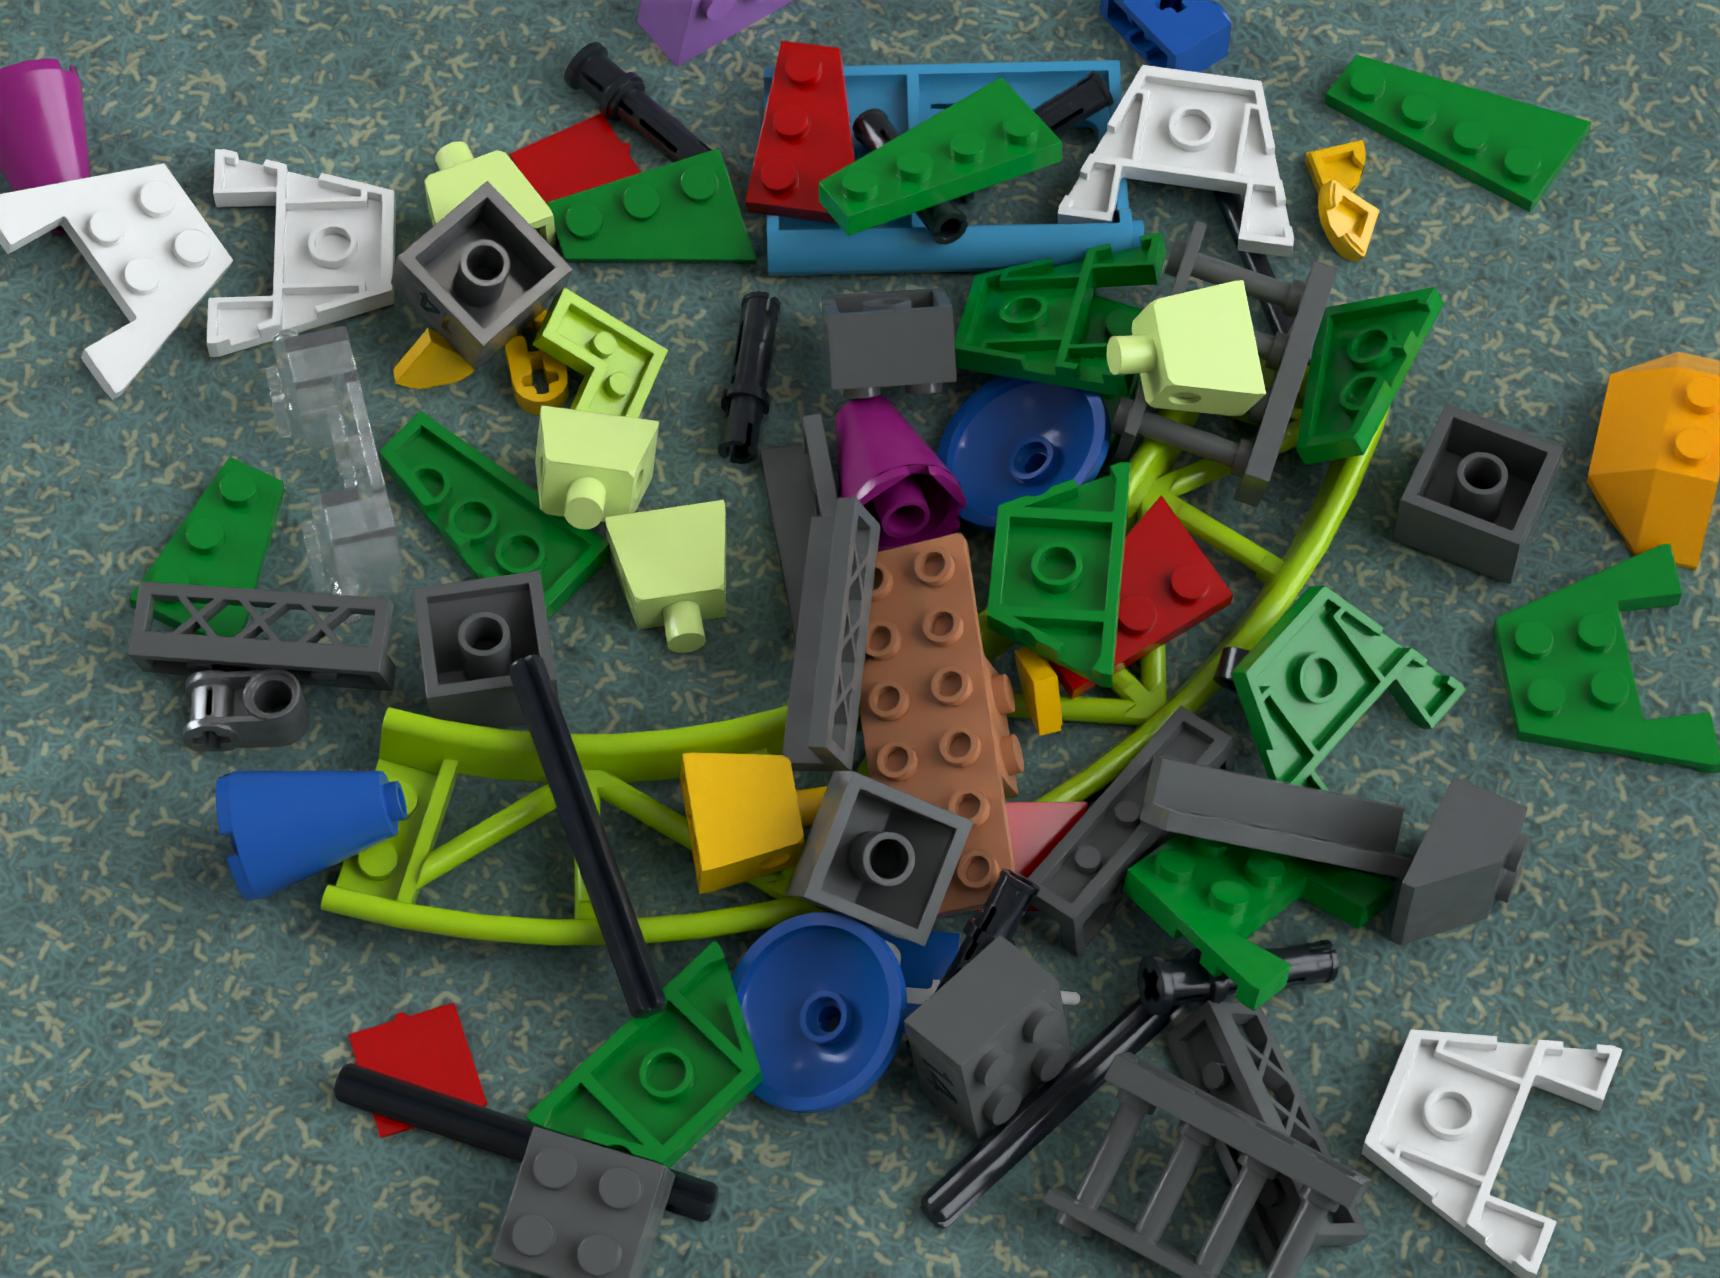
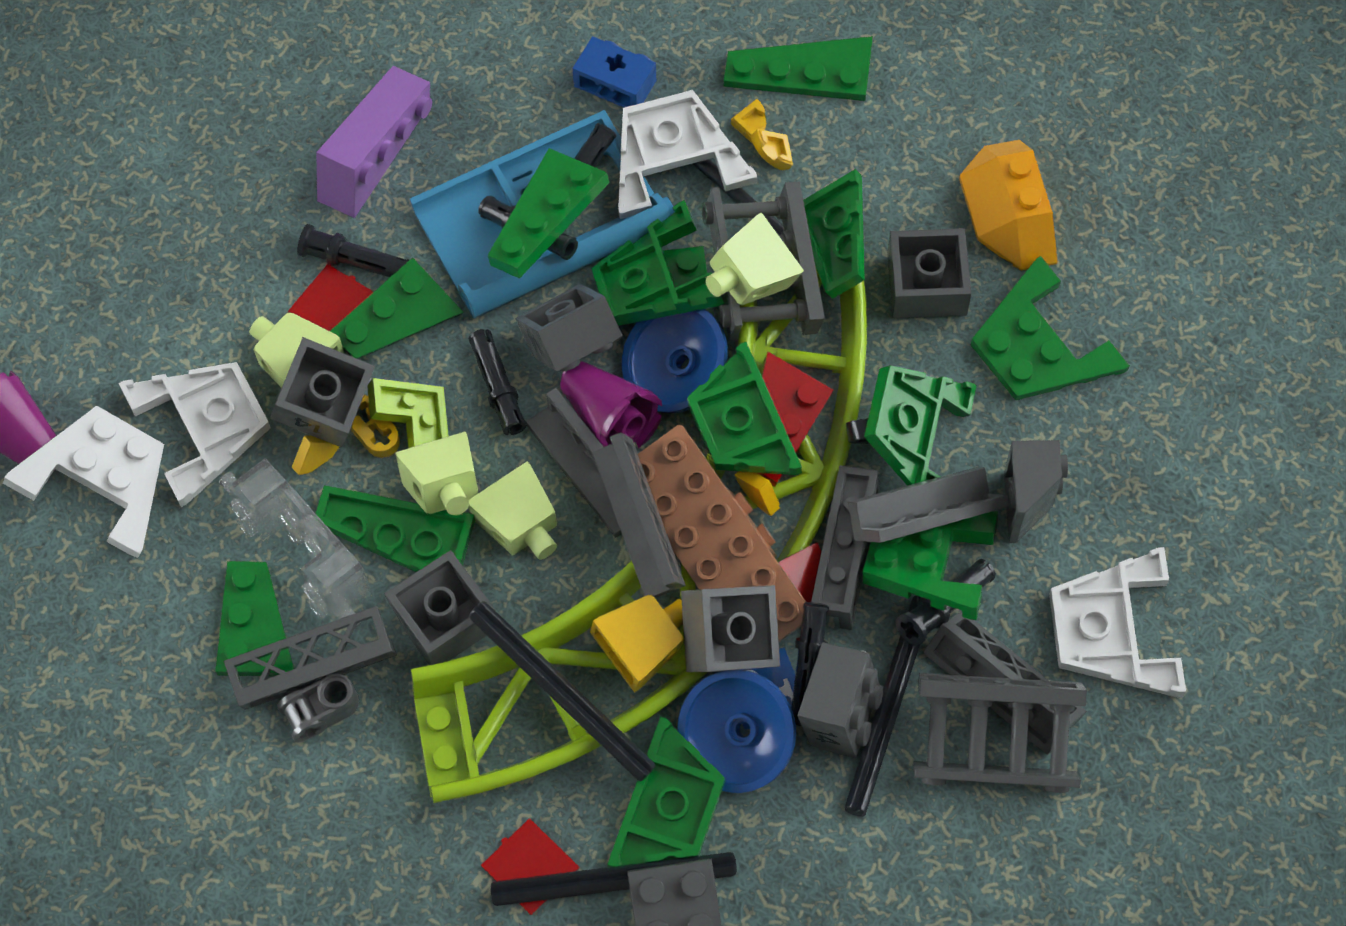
camera: 25 degrees left, 5 degrees up
blue cone [216,771,407,901] -> none
red wing [745,40,856,224] -> none

